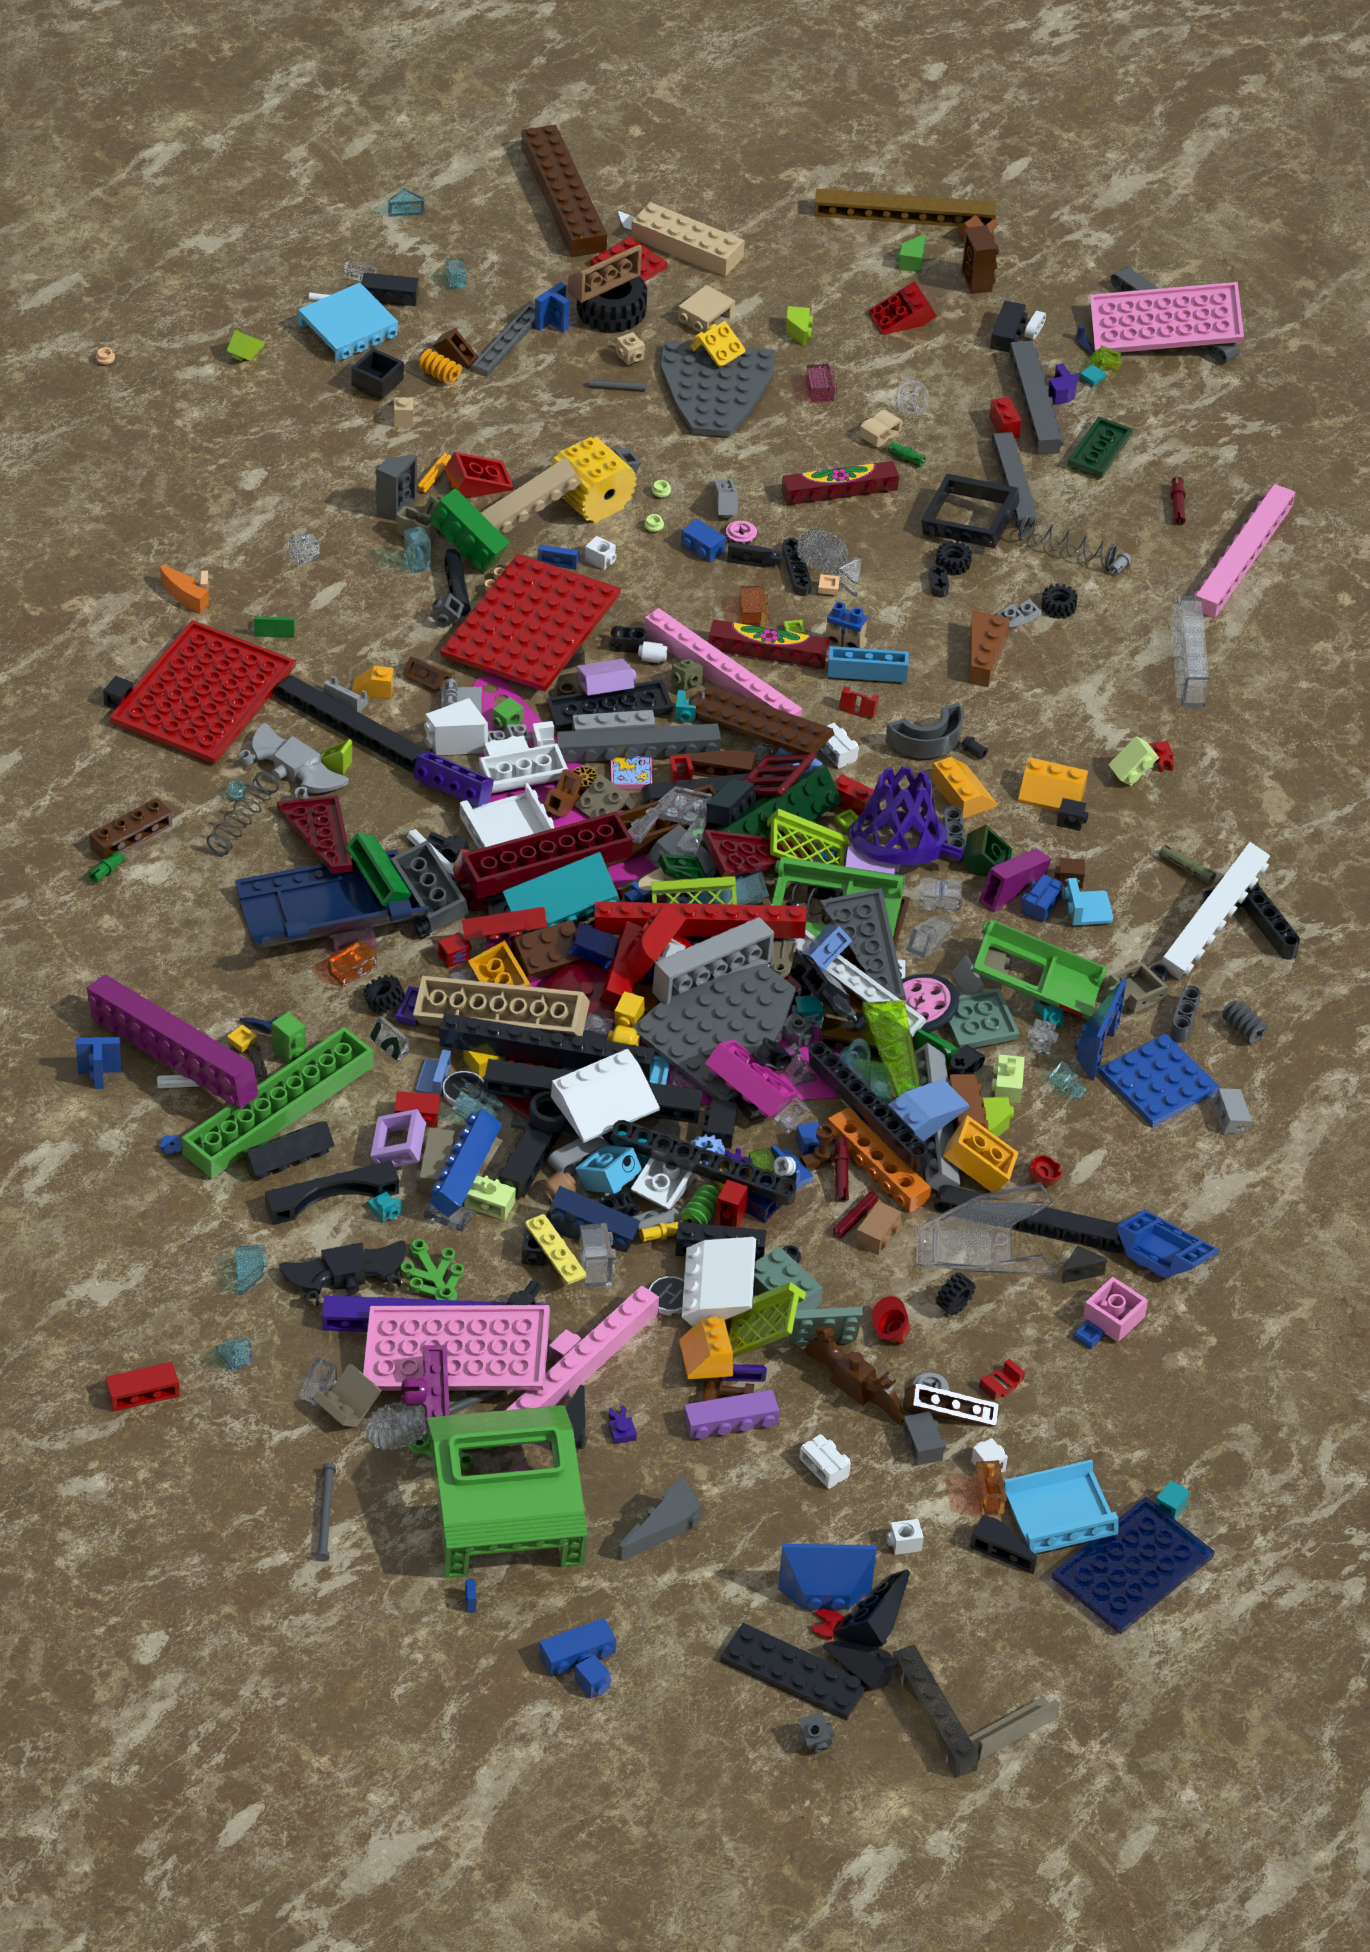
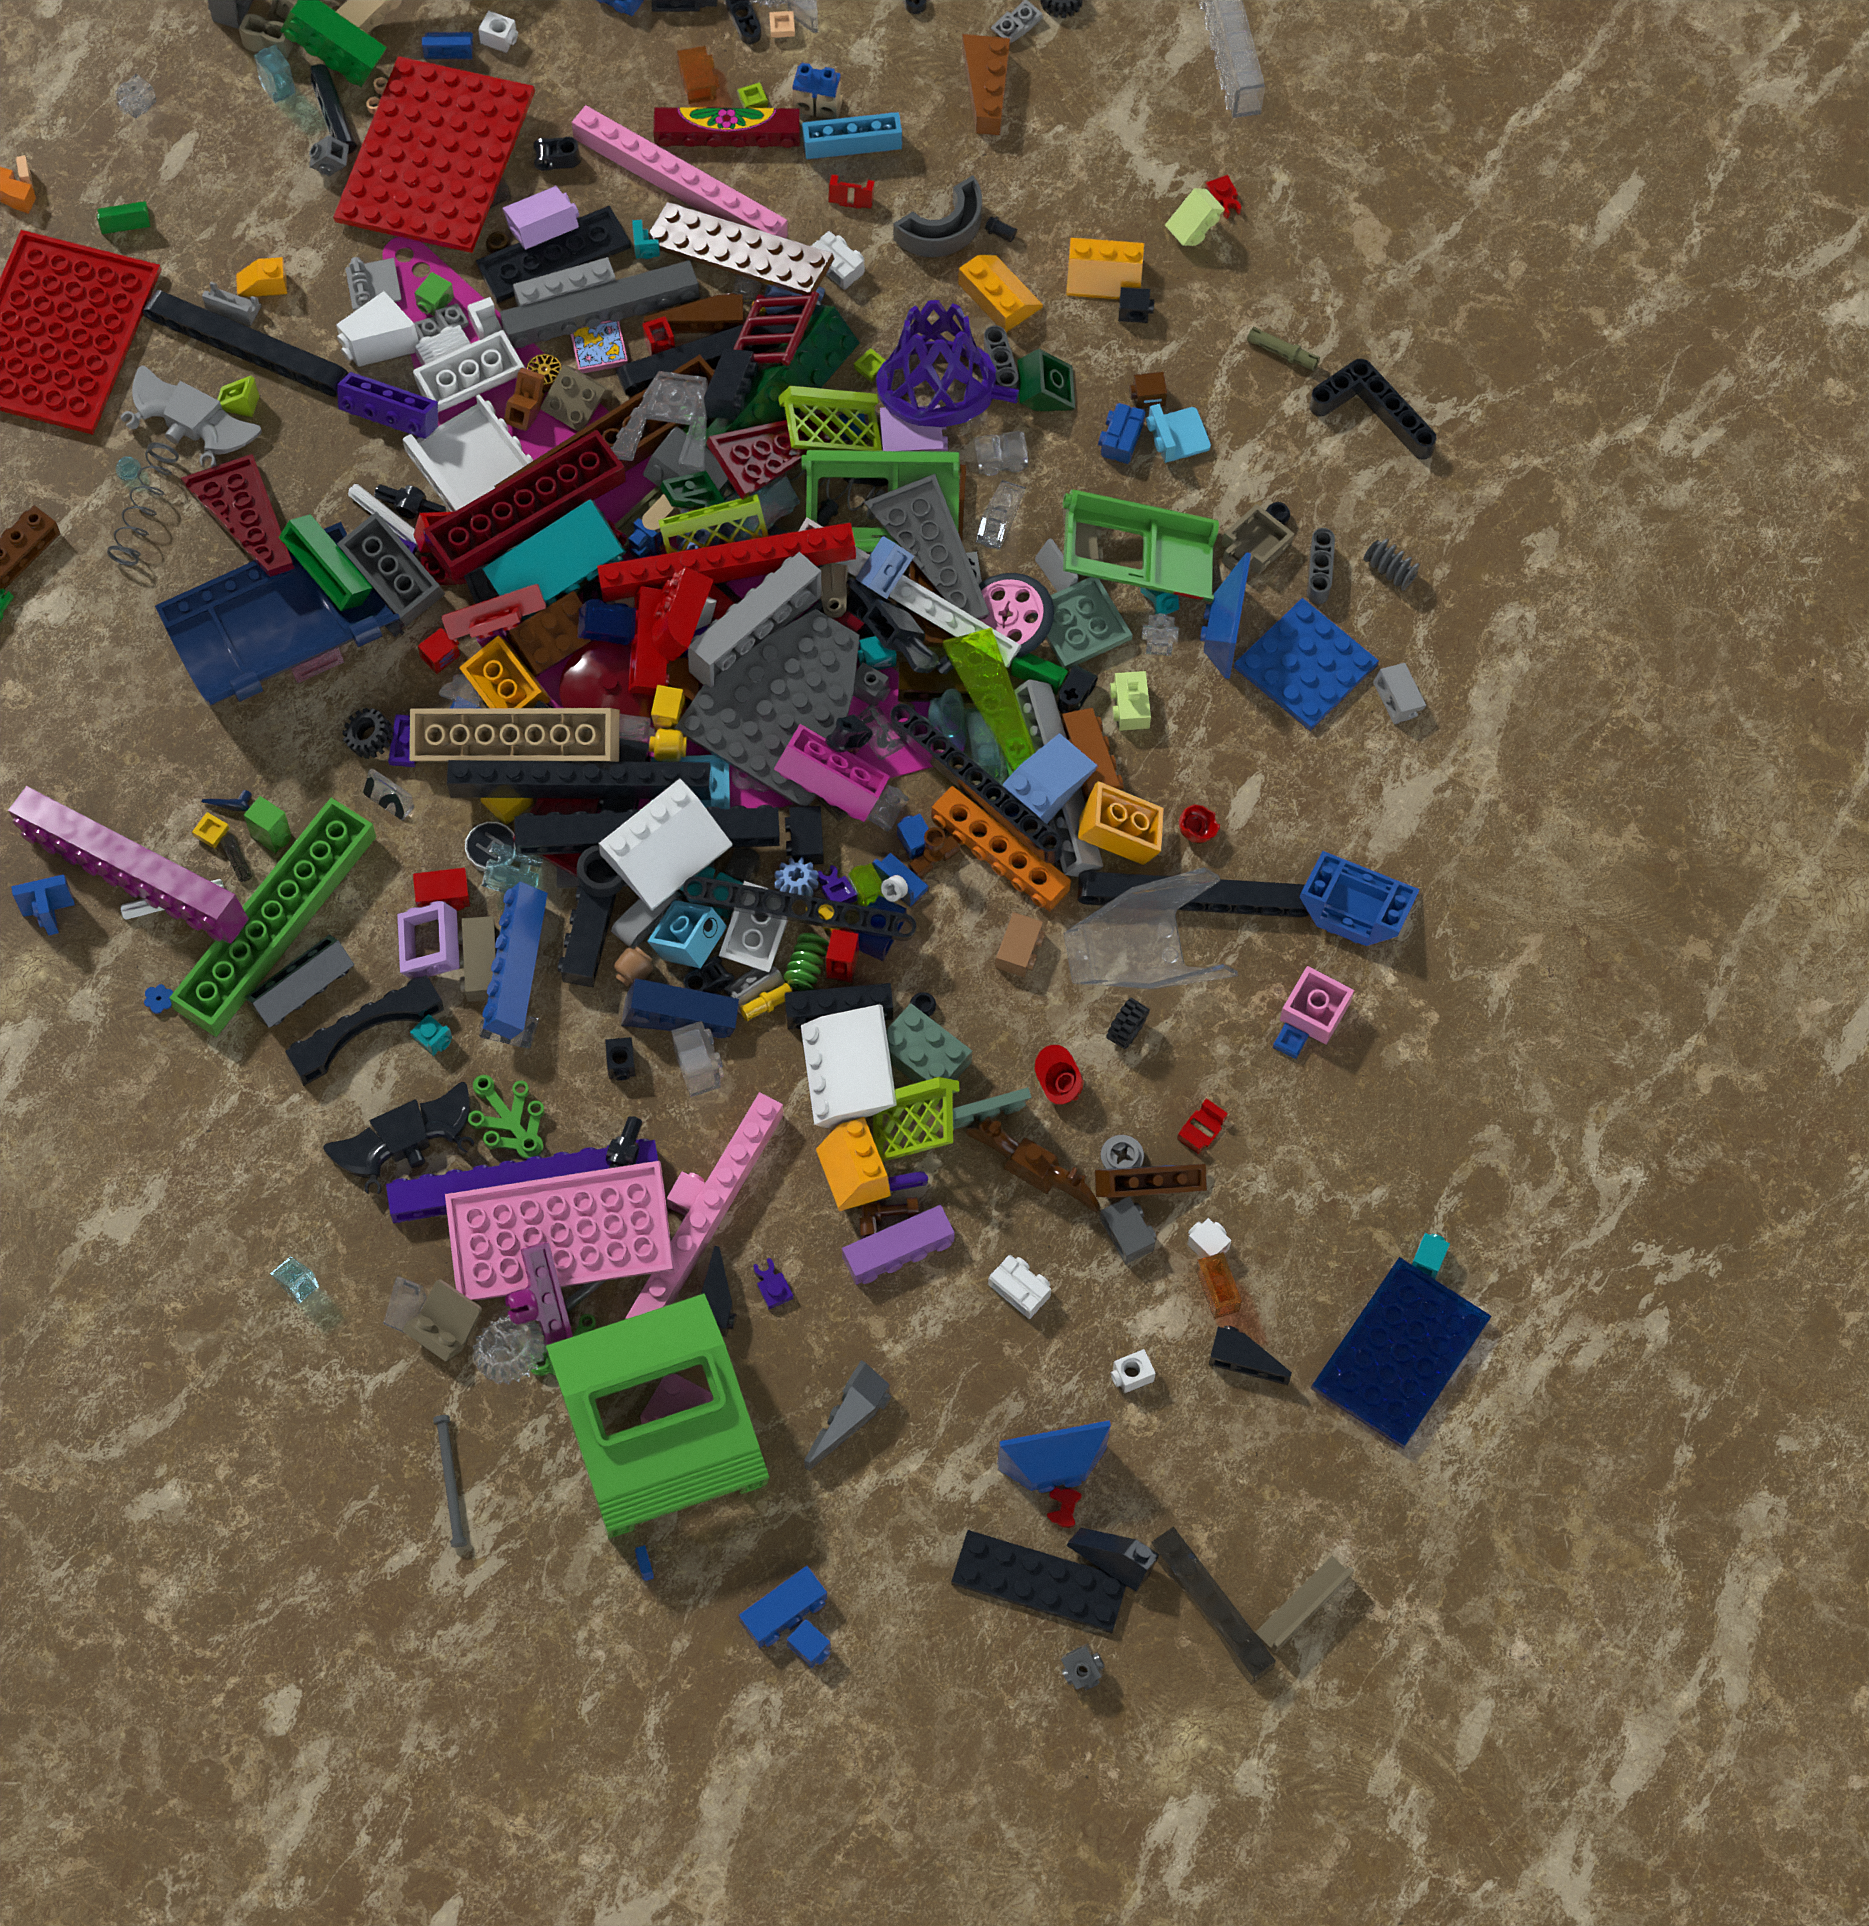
camera: 10 degrees left, 20 degrees up
red brick [106,1362,180,1412] -> none
clear light blue slope [235,1245,268,1295] -> none
clear orange brick [328,940,377,987] -> none
reddish brown panel [402,656,452,691] -> none
medium blue panel [416,1050,451,1097] -> none
yellowish green brick [464,1175,516,1221] -> none
light yellow bracket [525,1214,586,1285] -> none
white brick [638,641,668,663] -> none
black tile [649,1276,684,1316] -> none
olive brick [671,659,703,690] -> none
dark red pin [833,1137,851,1202] -> none
dark red axle [833,1191,879,1238] -> none
black wedge [833,1569,910,1648] -> none
red brick [834,774,874,816] -> none
magenta slope [979,848,1051,912] -> none
lime slope [983,1097,1014,1137] -> none
medium azure panel [1004,1460,1118,1554] -> none
clear light blue plate [1049,1061,1087,1099] -> none
clear smoke slope [1062,1245,1107,1283] -> none
white brick [1160,842,1270,980] -> none

